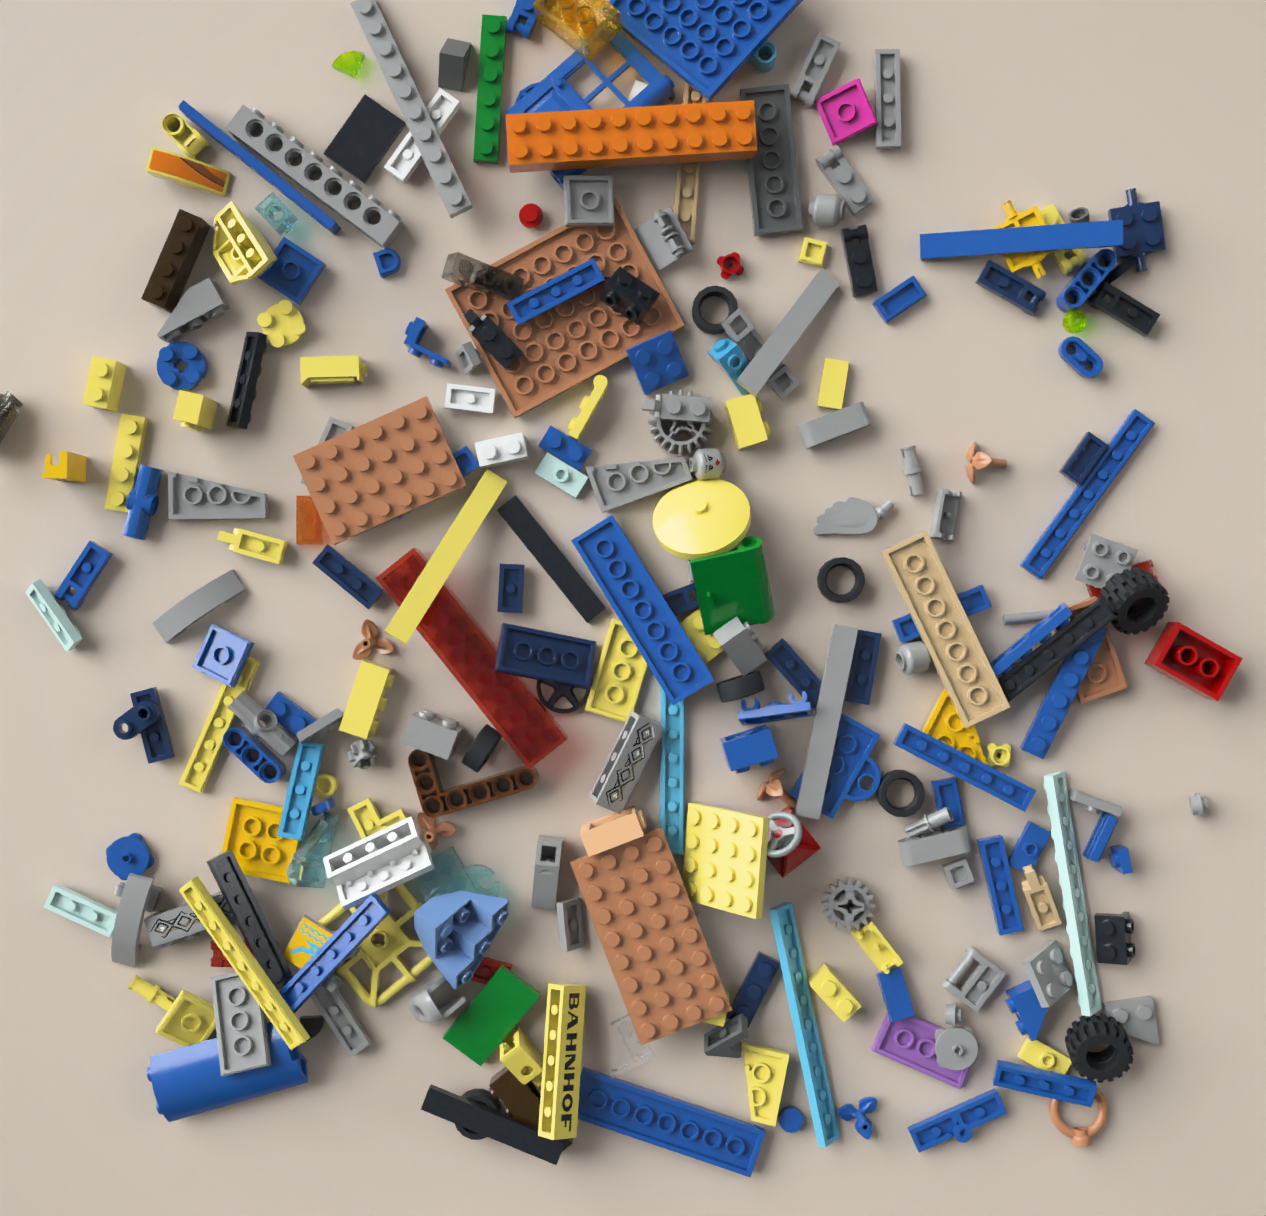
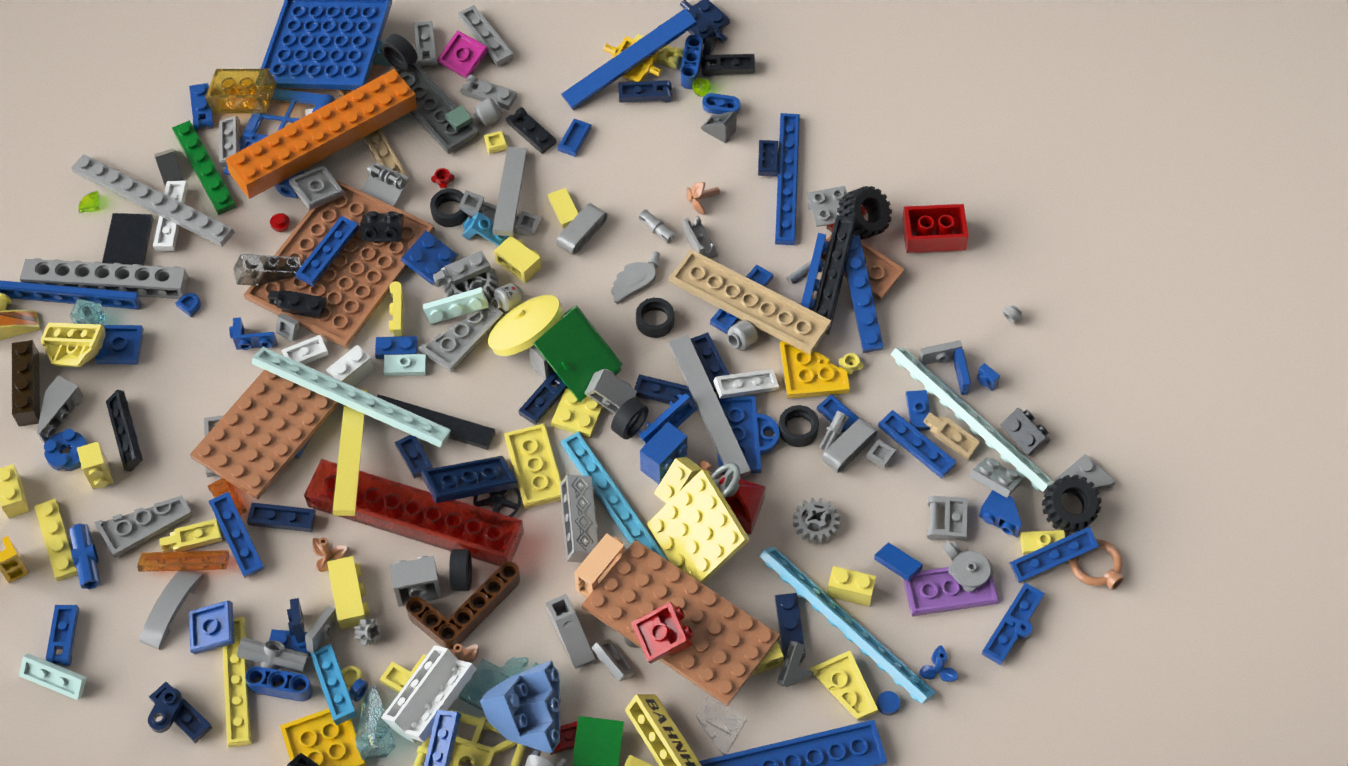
camera: 30 degrees left, 30 degrees down
light yellow piece [257,300,306,348] -> none
light yellow window [300,355,368,388] -> none
blue plate [571,515,715,706] -> none
light yellow hinge [851,918,904,974] -> none
blue plate [893,723,1036,812] -> none
none -> clear orange tile [137,550,230,572]
none -> blue plate [209,492,265,578]
none -> light grey tile [219,116,240,167]
none -> light aqua plate [252,347,451,448]
none -> dark blue plate [287,598,305,643]
none -> black tyre [381,34,418,71]
none -> light aqua plate [423,287,488,324]
none -> sand green tile [445,106,473,131]
none -> plate [631,601,694,664]
none -> light yellow brick [654,457,703,503]
none -> dark grey slope [701,111,737,143]
none -> white plate [714,369,779,399]

